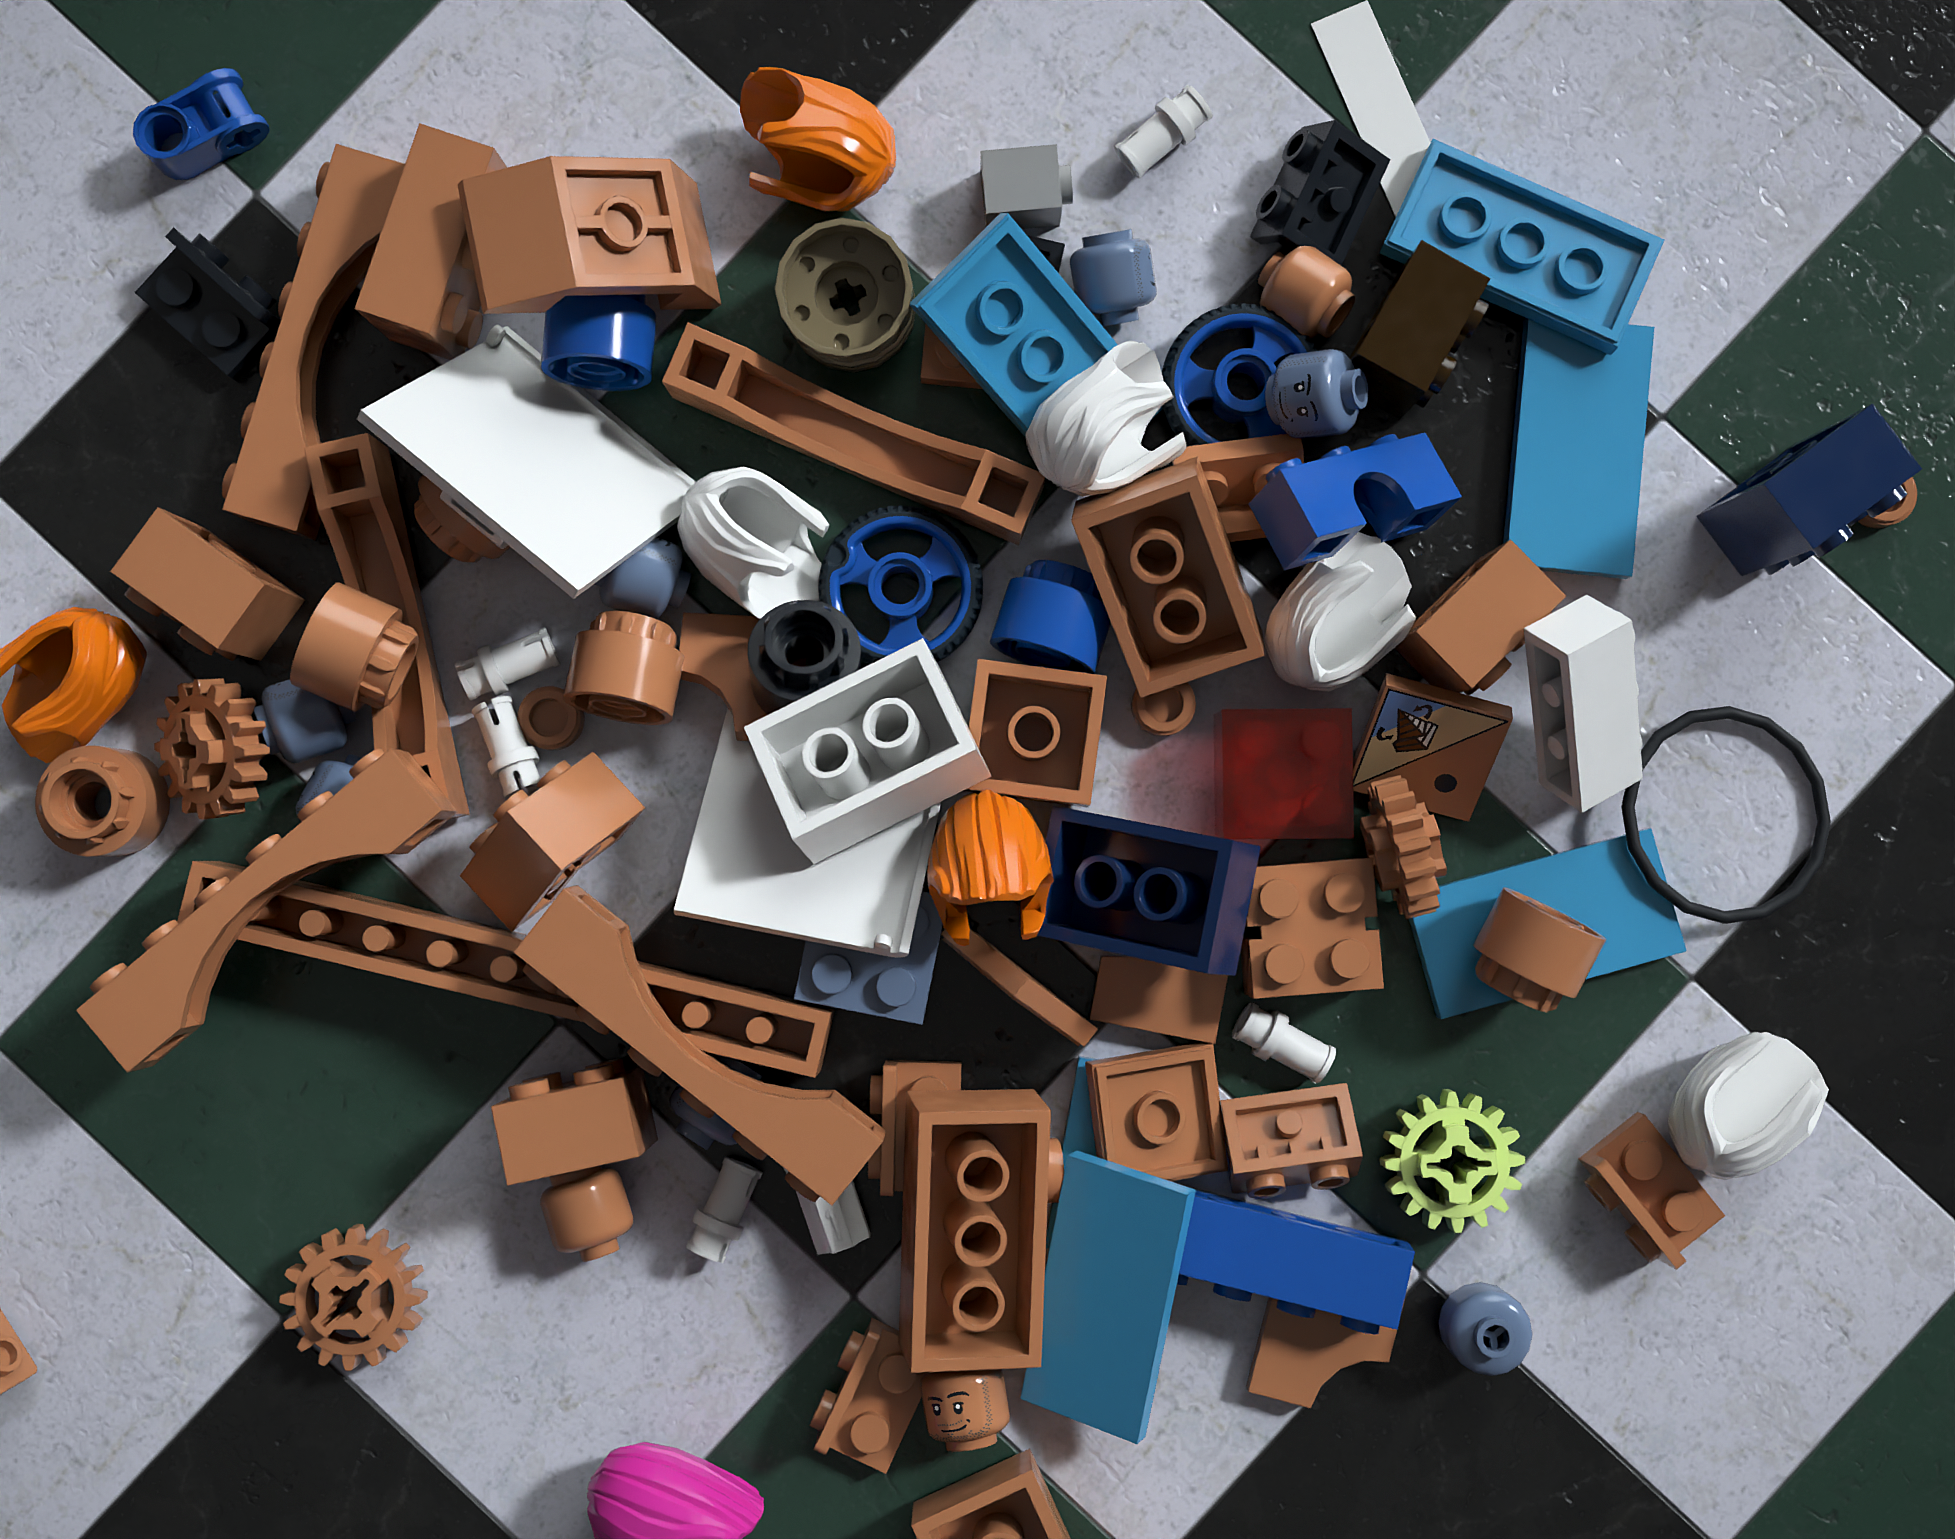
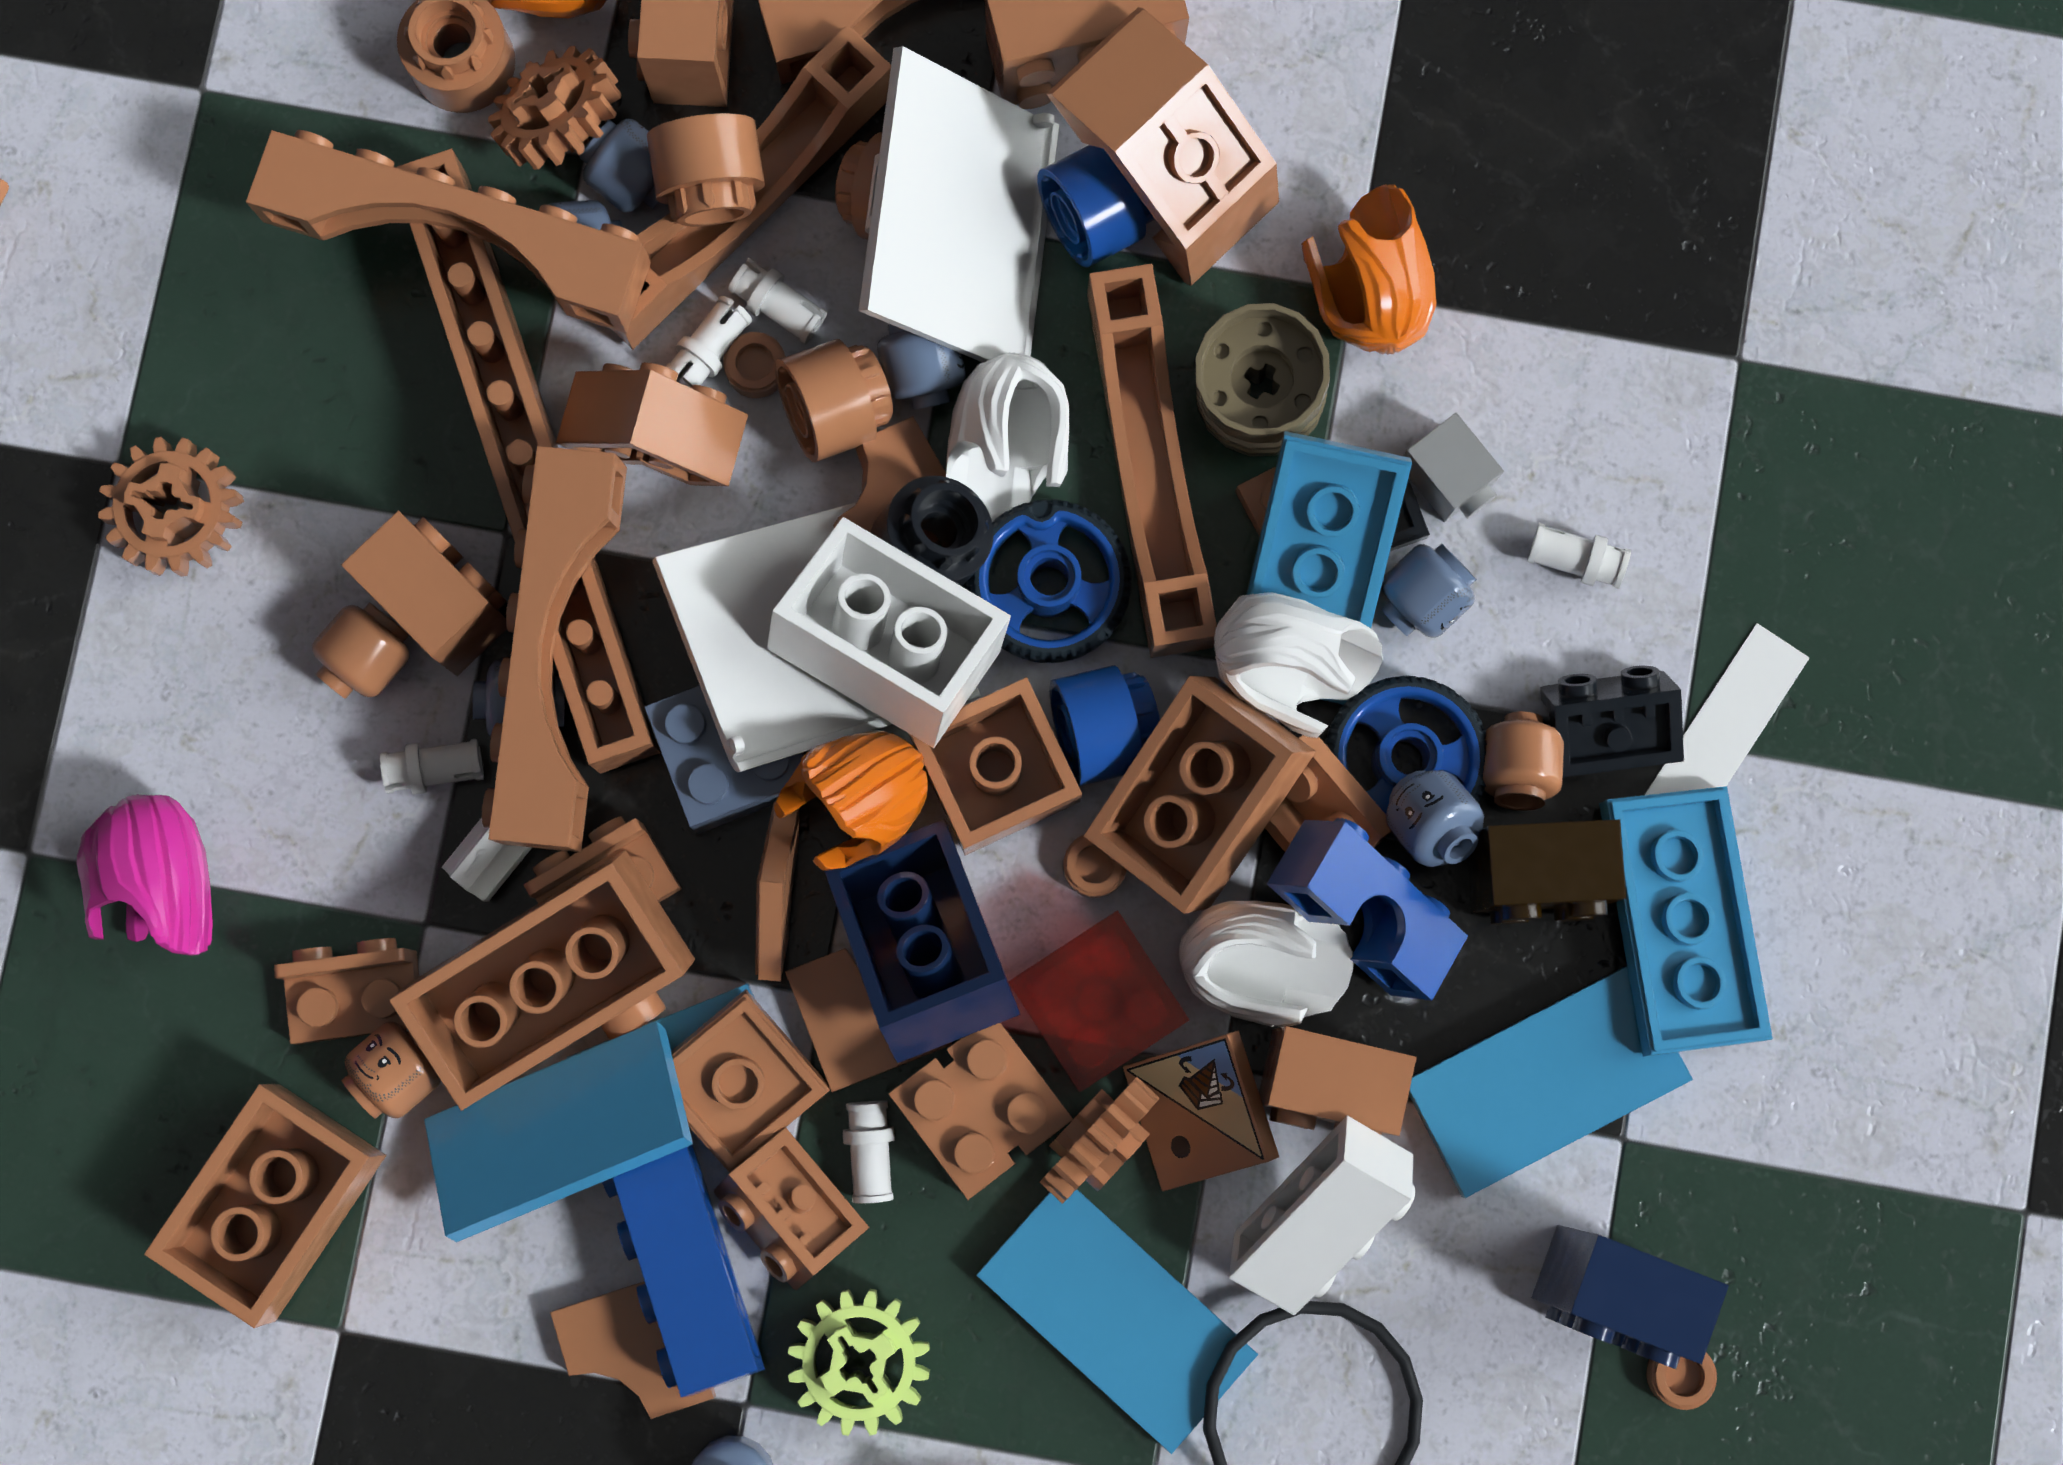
camera: 55 degrees right, 5 degrees down
nougat piece [1473,887,1607,1013] -> none

